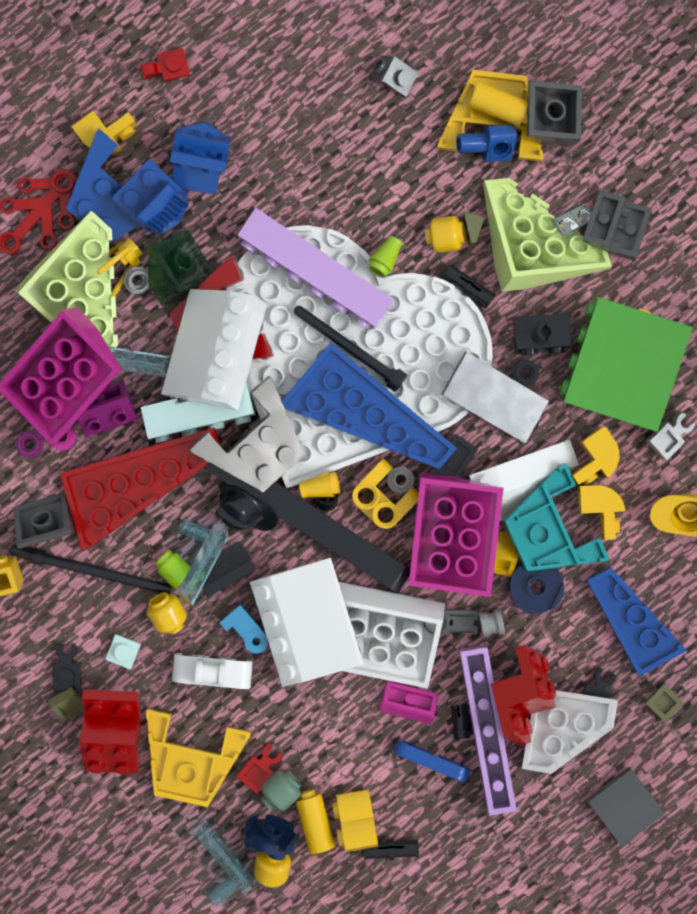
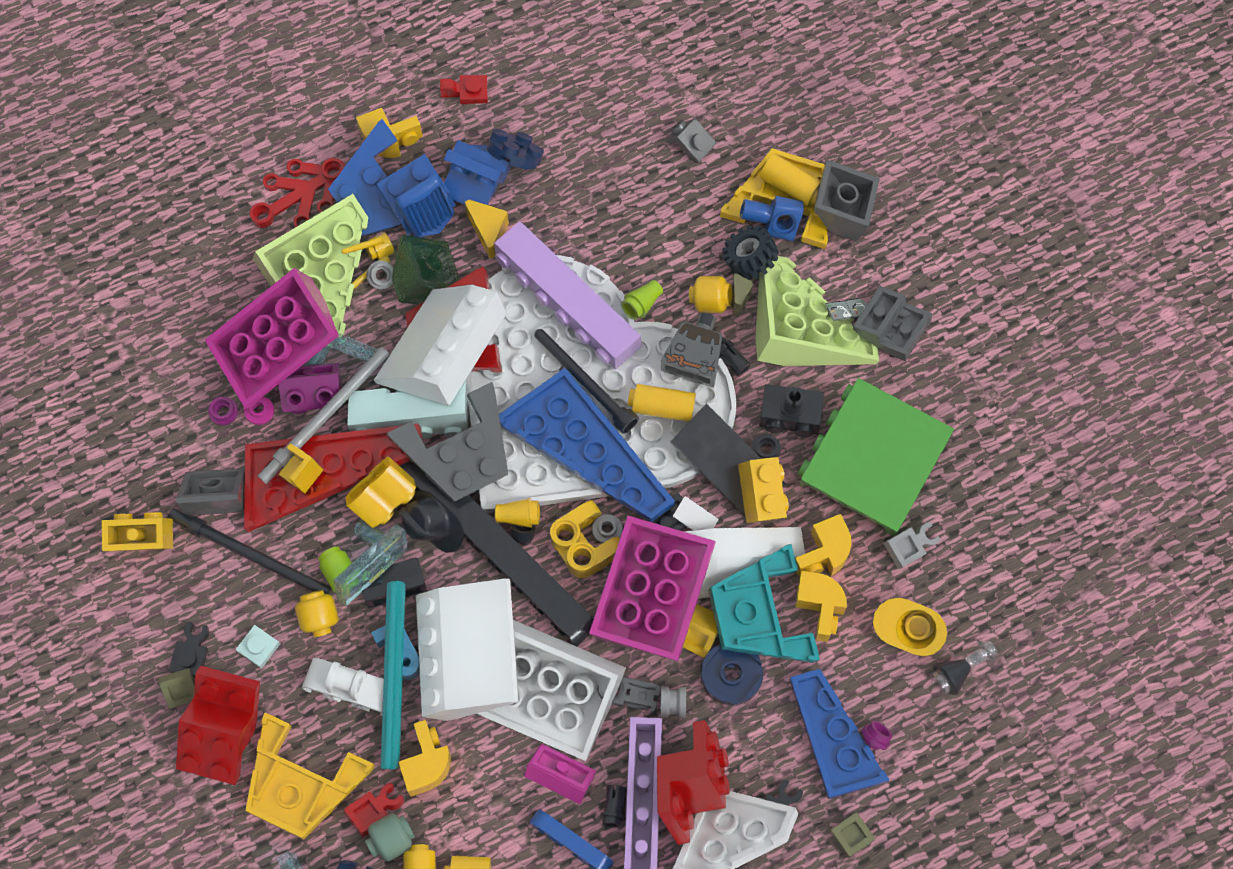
camera: 10 degrees right, 20 degrees down
none -> light grey bar [258,347,390,484]
none -> yellow panel [279,443,323,494]
none -> yellow brick [345,456,416,528]
none -> teal axle [381,581,406,770]
none -> yellow brick [399,720,451,797]
none -> yellow slope [464,200,509,259]
none -> dark blue plate [487,129,544,169]
none -> yellow brick [627,383,696,422]
none -> dark grey torso [661,313,722,388]
none -> white sticker [673,496,719,530]
none -> black bush [722,225,779,280]
none -> yellow brick [738,457,789,524]
none -> magenta plate [862,721,892,750]

